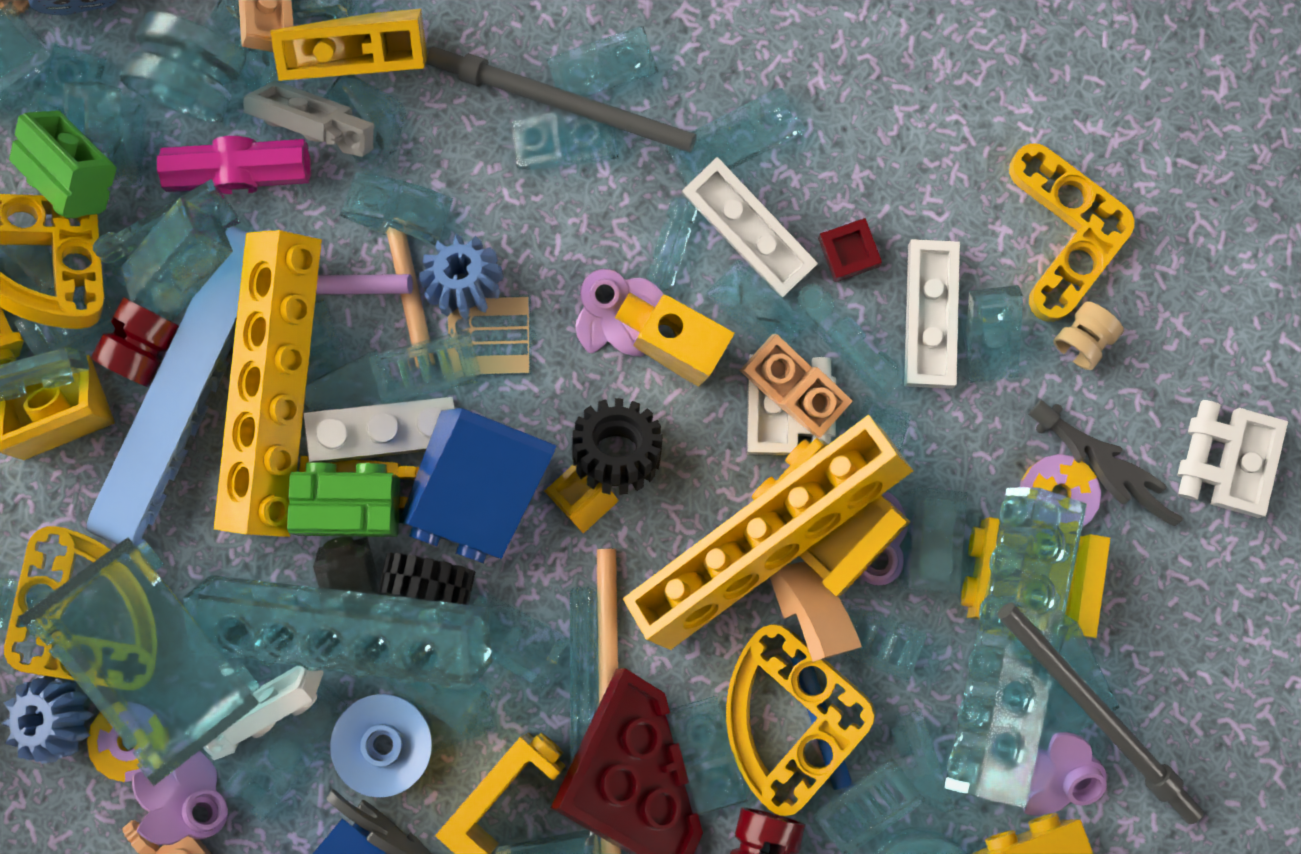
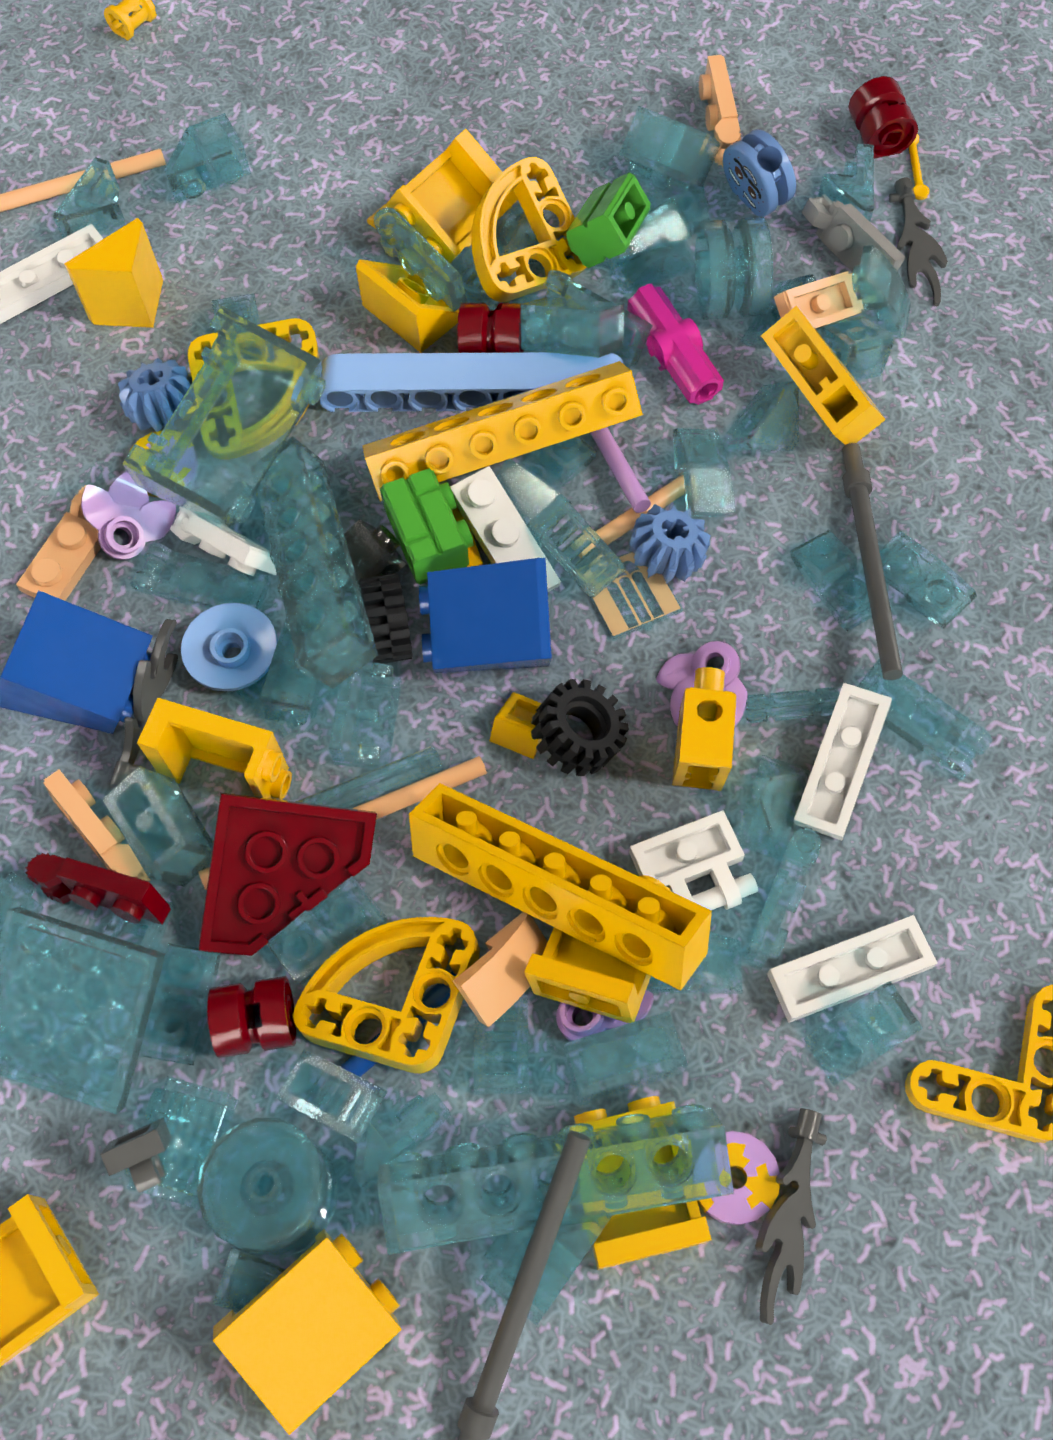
camera: 65 degrees right, 15 degrees down
light grey hinge [243,81,375,157] -> none
light nougat slope [739,334,853,438] -> none
dark red plate [818,218,882,283] -> none
lavender plate [1010,732,1107,816] -> none
tan wheel [1053,301,1124,370] -> none
white plate [1177,400,1288,518] -> none

